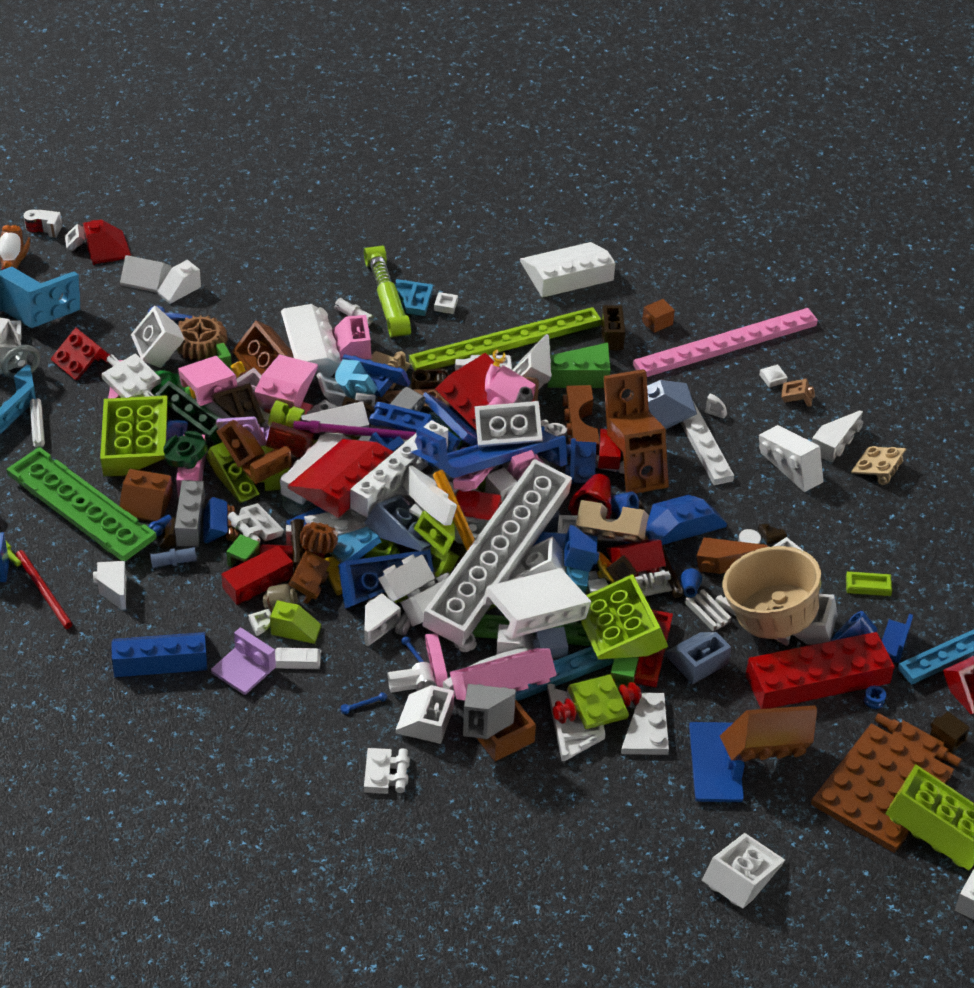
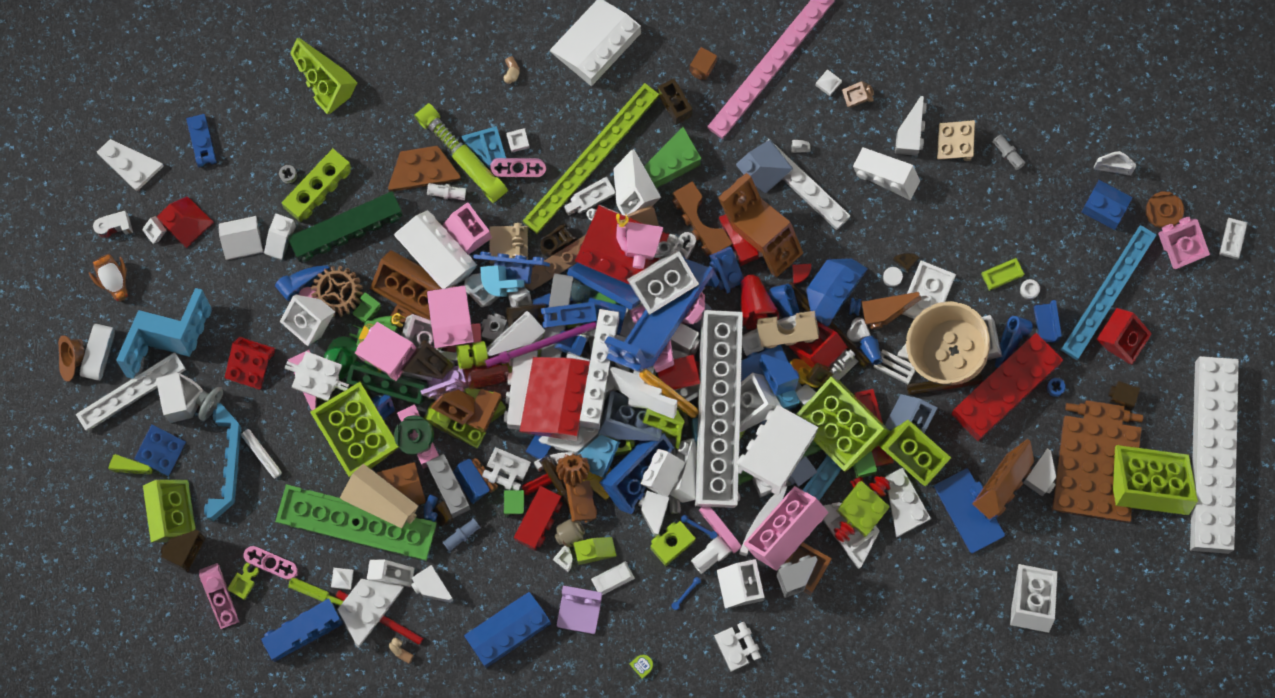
camera: 25 degrees left, 30 degrees up
none -> white wing [97,139,164,192]
none -> blue plate [186,114,217,168]
none -> light grey bush [279,165,297,184]
none -> lime brick [282,148,351,222]
none -> dark green brick [288,191,403,262]
none -> lime wedge [290,38,357,114]
none -> white tile [331,568,354,590]
none -> white wing [338,579,404,648]
none -> tan slope [340,464,418,528]
none -> white slope [367,560,414,587]
none -> dark orange wing [388,146,461,192]
none -> arm [389,638,414,664]
none -> bright pink beam [491,158,546,177]
none -> tan arm [504,56,520,84]
none -> tile [629,655,653,679]
none -> lime brick [650,521,696,566]
none -> red tile [792,264,811,285]
none -> white tile [847,318,871,343]
none -> blue bush [849,298,861,316]
none -> lime slope [879,420,951,486]
none -> dark brown axle [907,373,983,395]
none -> light grey pin [992,134,1026,170]
none -> white tile [1020,279,1040,300]
none -> white slope [1024,448,1056,496]

